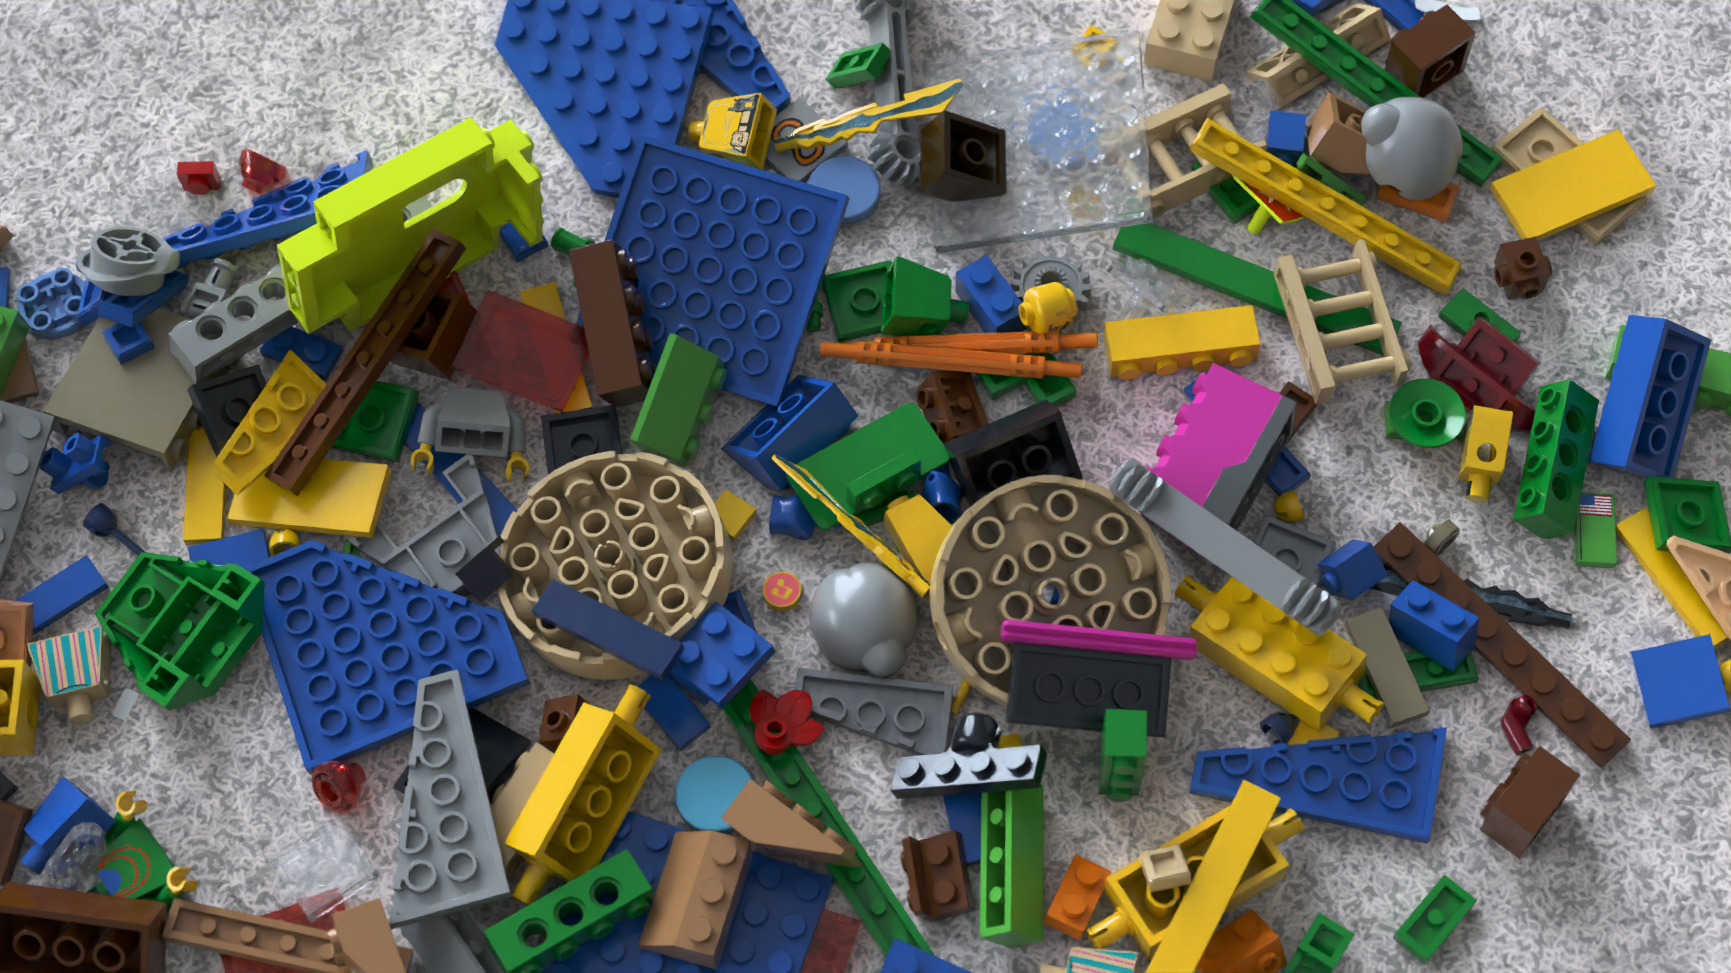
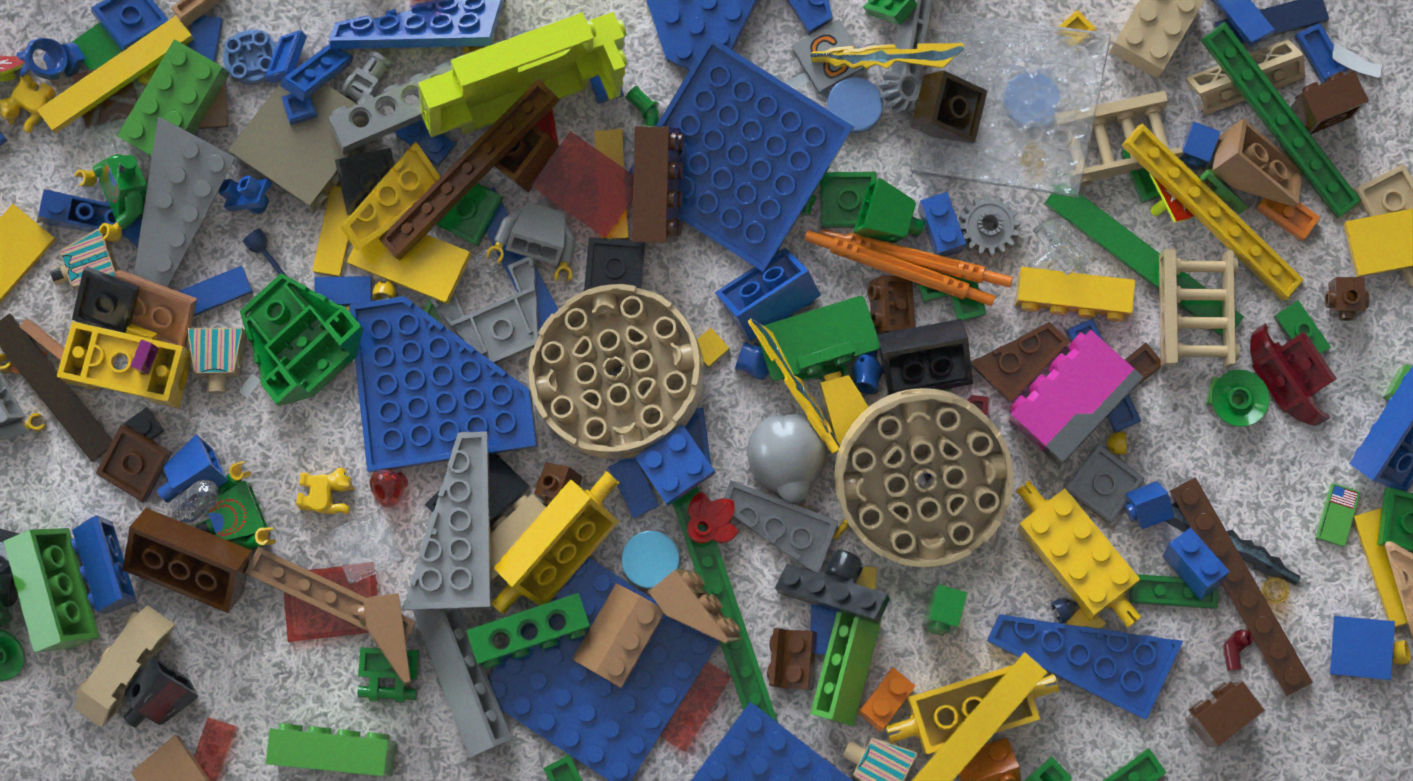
camera: 15 degrees right, 15 degrees up
light grey piece [76,226,180,296] -> none
black panel [455,536,513,603] -> none
dark blue tile [531,579,685,681] -> none
bright green slope [630,333,727,468] -> none
yellow torso [688,93,777,170] -> none
tile [763,572,802,611] -> none
dark pink axle [1000,620,1197,660] -> none
black tile [1006,642,1172,738] -> none
yellow head [1019,282,1077,334] -> none
light grey arm [1108,460,1342,635] -> none
tan tile [1139,844,1191,892] -> none
dark tan tile [1344,607,1430,728] -> none
light grey piece [1361,97,1463,200] -> none
dark tan tile [1424,519,1460,556] -> none
yellow torso [1458,406,1513,502] -> none
green brick [1513,379,1599,539] -> none
none -> yellow animal [296,468,355,514]
none -> reddish brown wing [971,322,1070,403]
none -> clear yellow bush [1261,577,1290,604]

